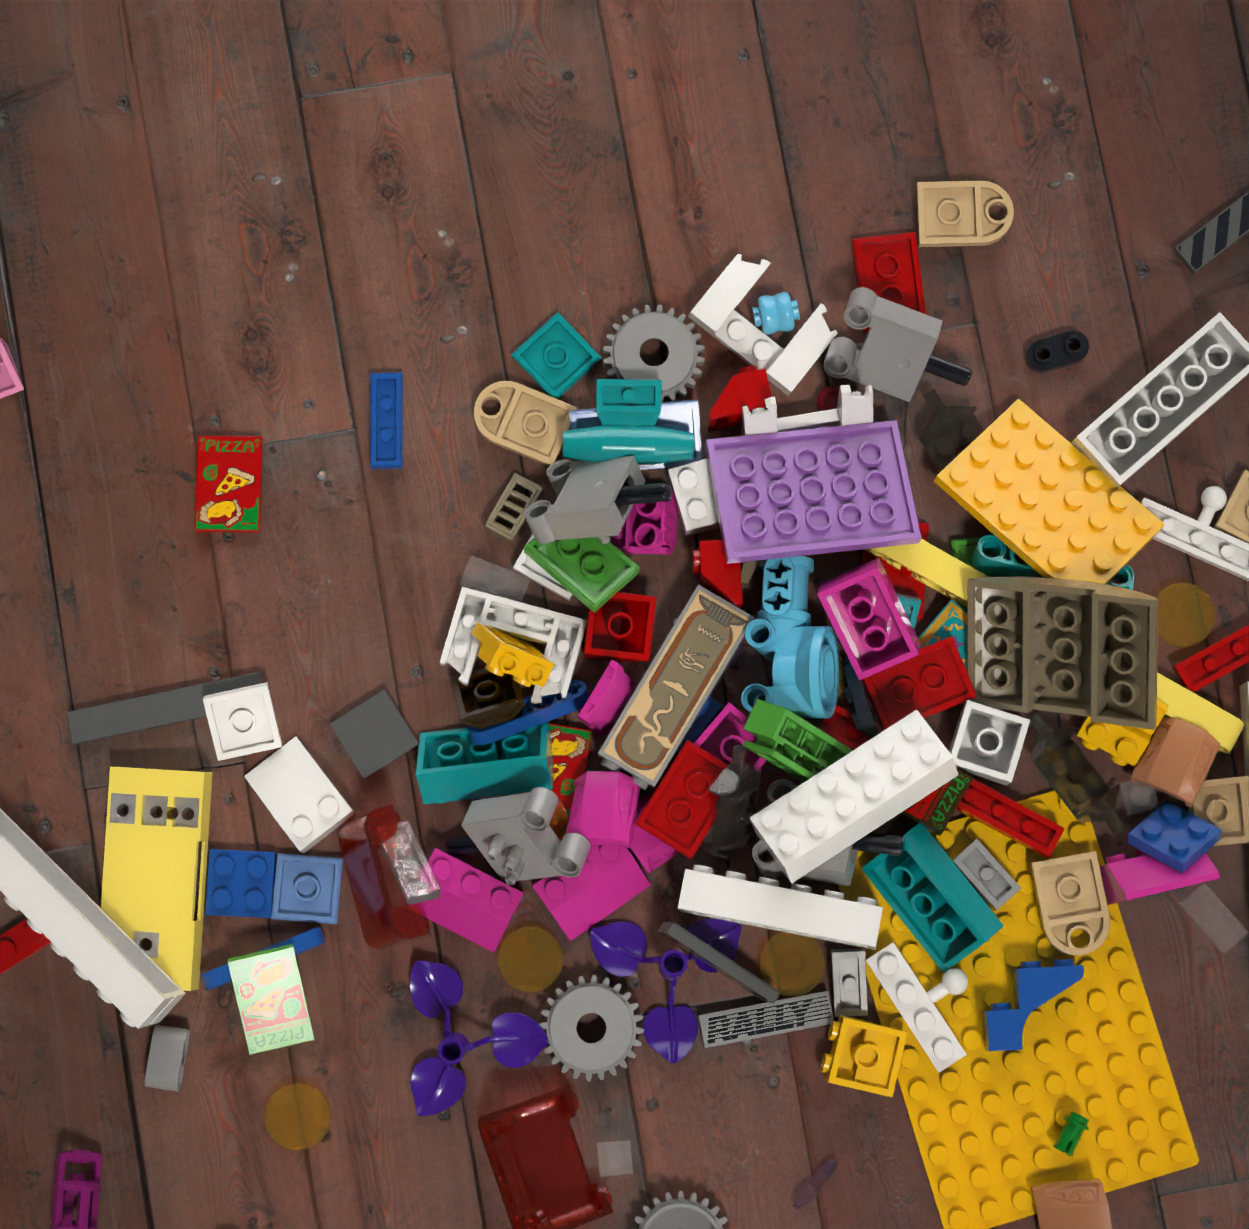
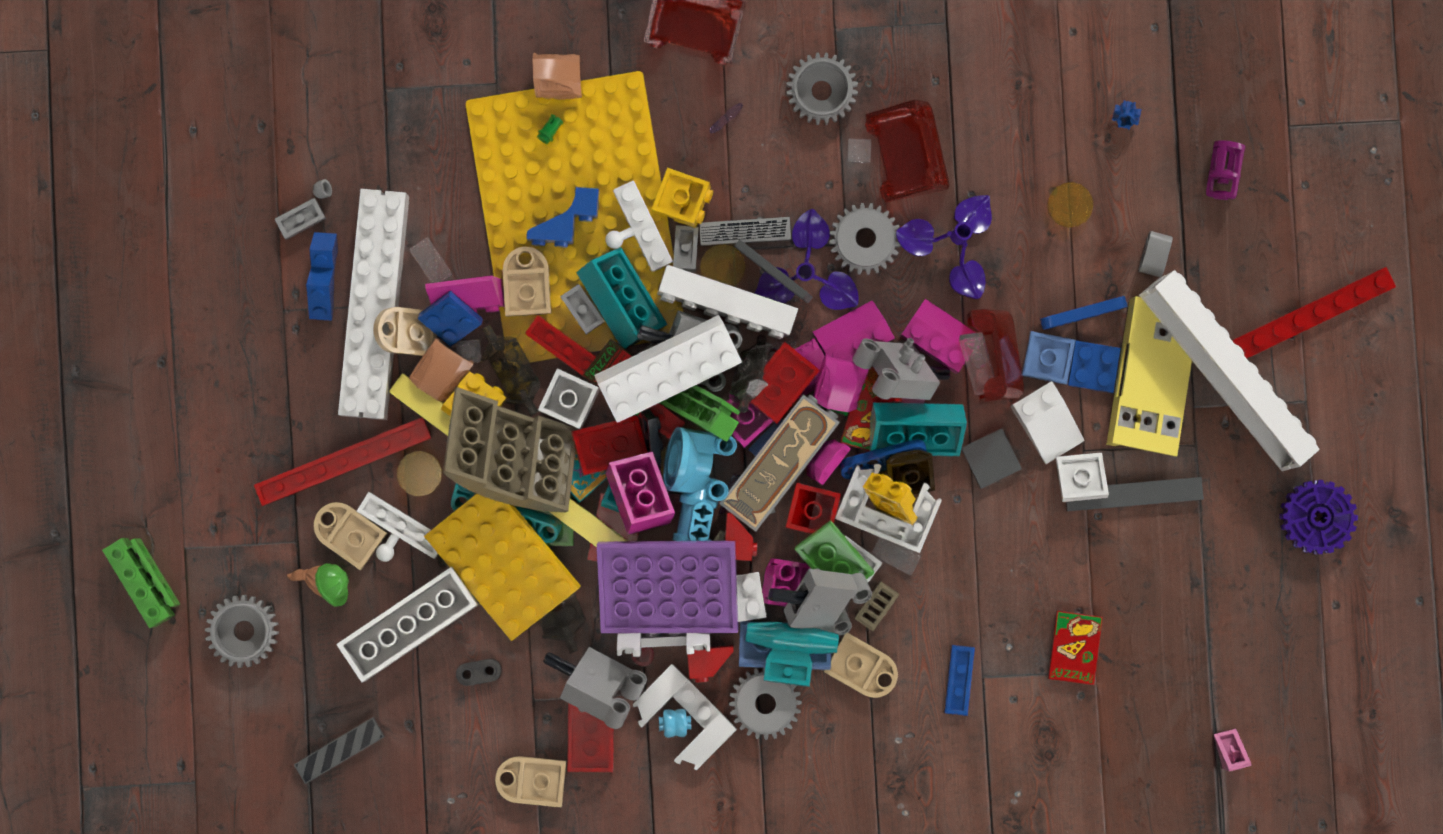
camera: 165 degrees left, 5 degrees up
tile [228,944,315,1055] -> none
clear yellow tile [498,927,563,992] -> none
teal tile [511,312,602,400] -> none

